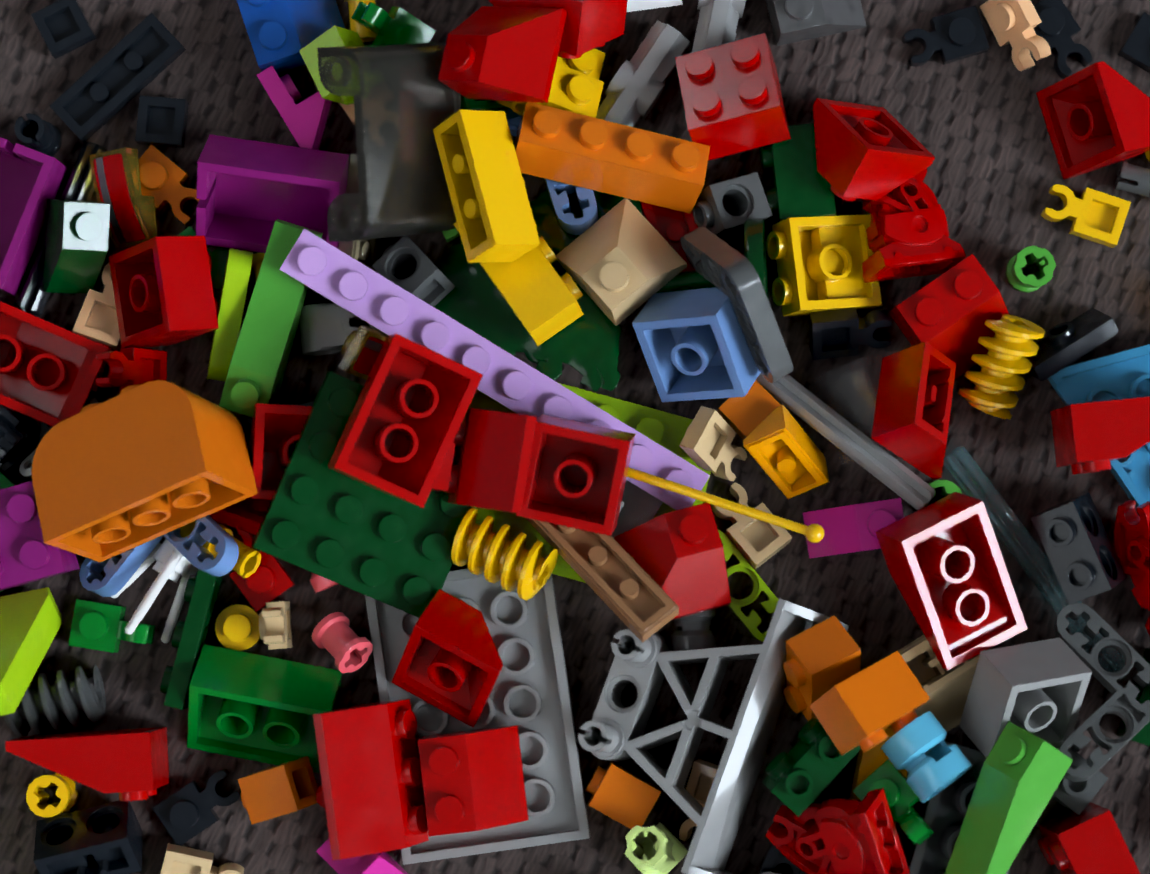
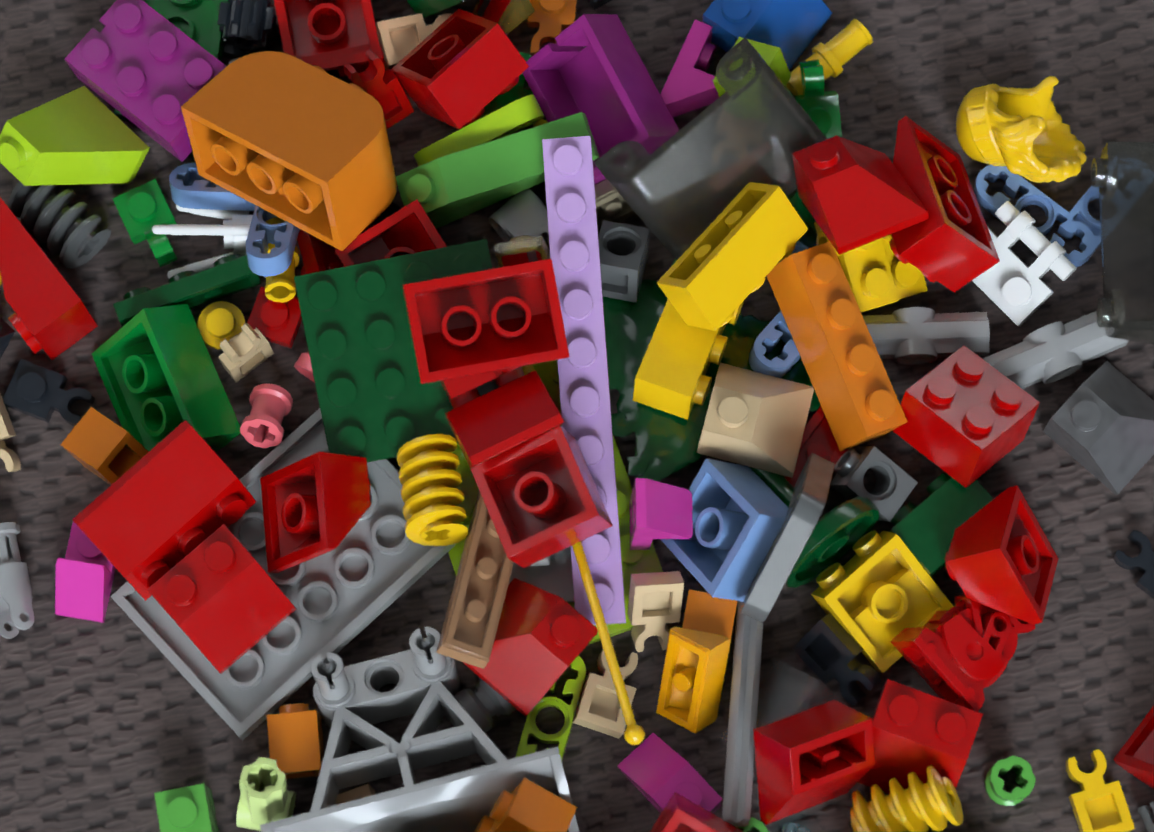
camera: 60 degrees right, 10 degrees down
none -> dark pink slope [629,478,693,550]

